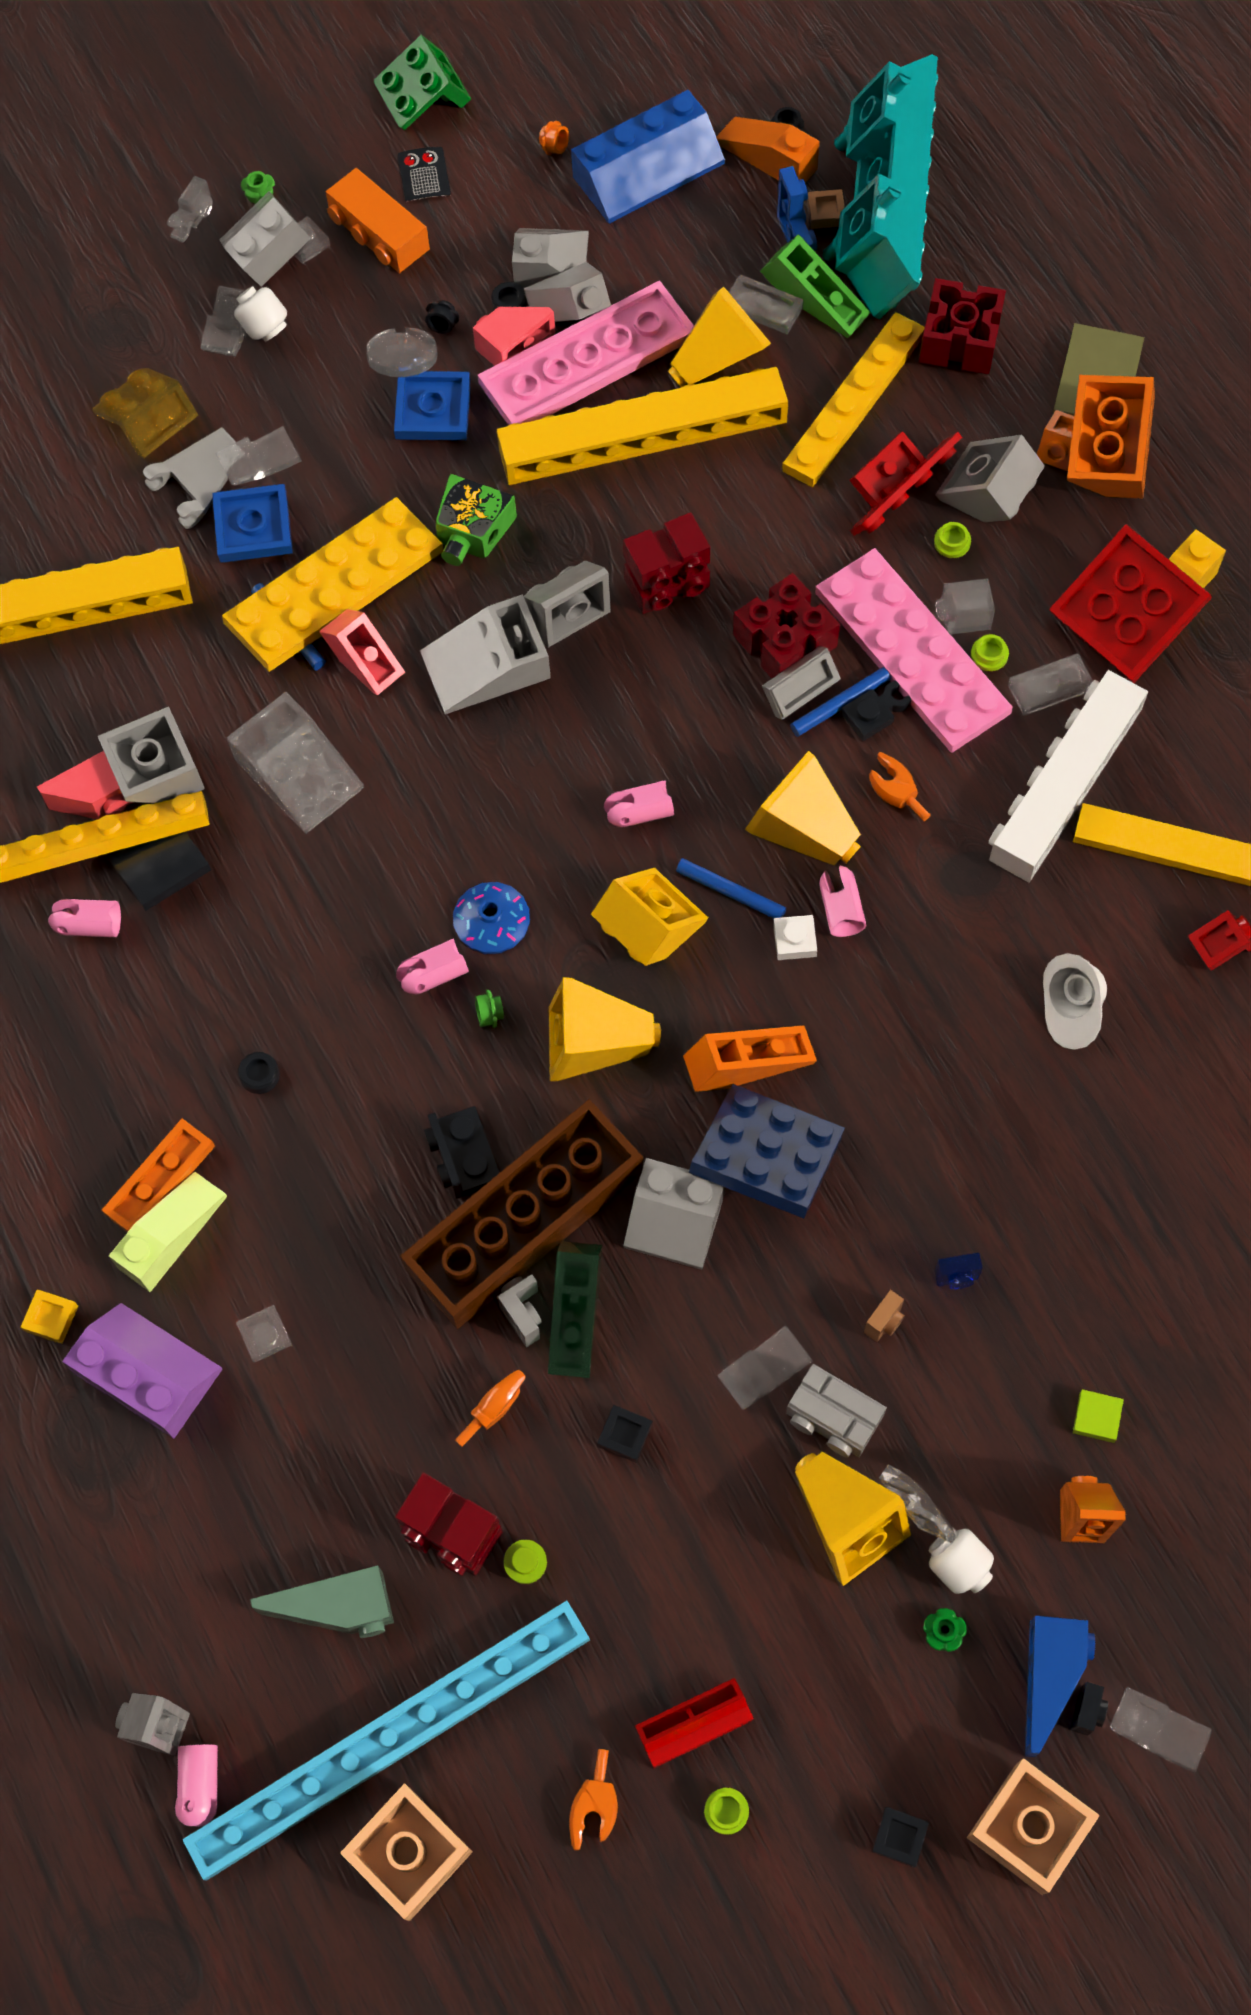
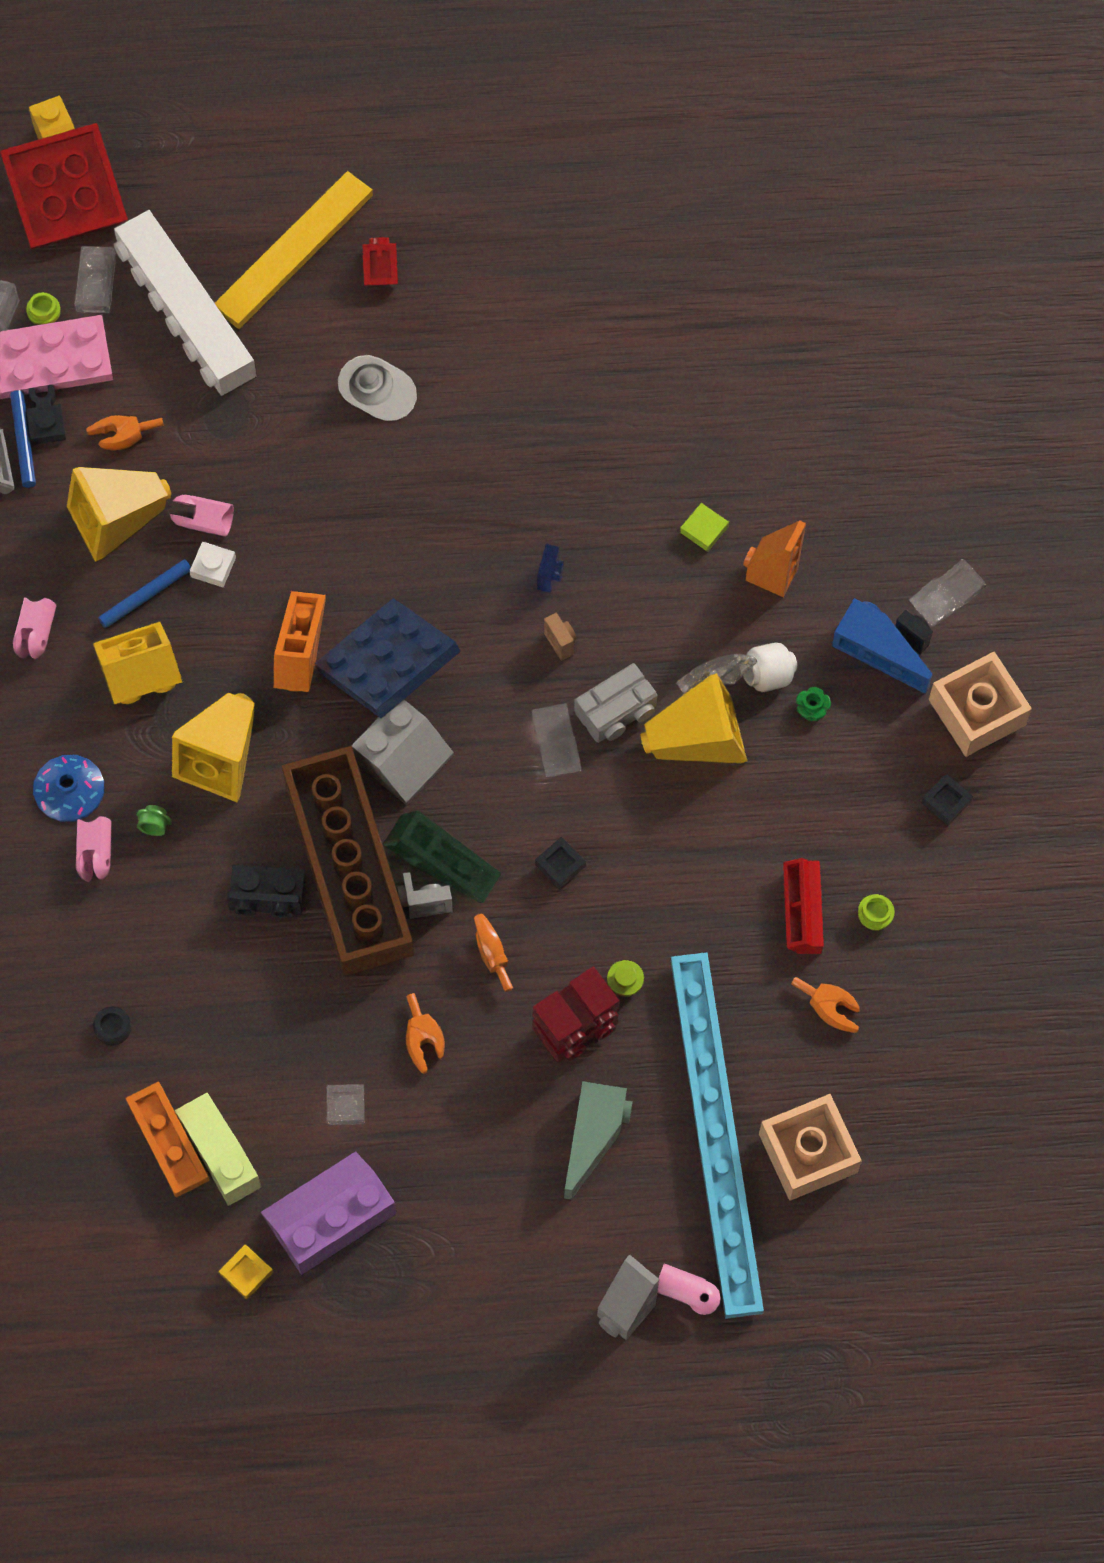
camera: 70 degrees left, 0 degrees up
none -> orange hand [406,993,445,1074]

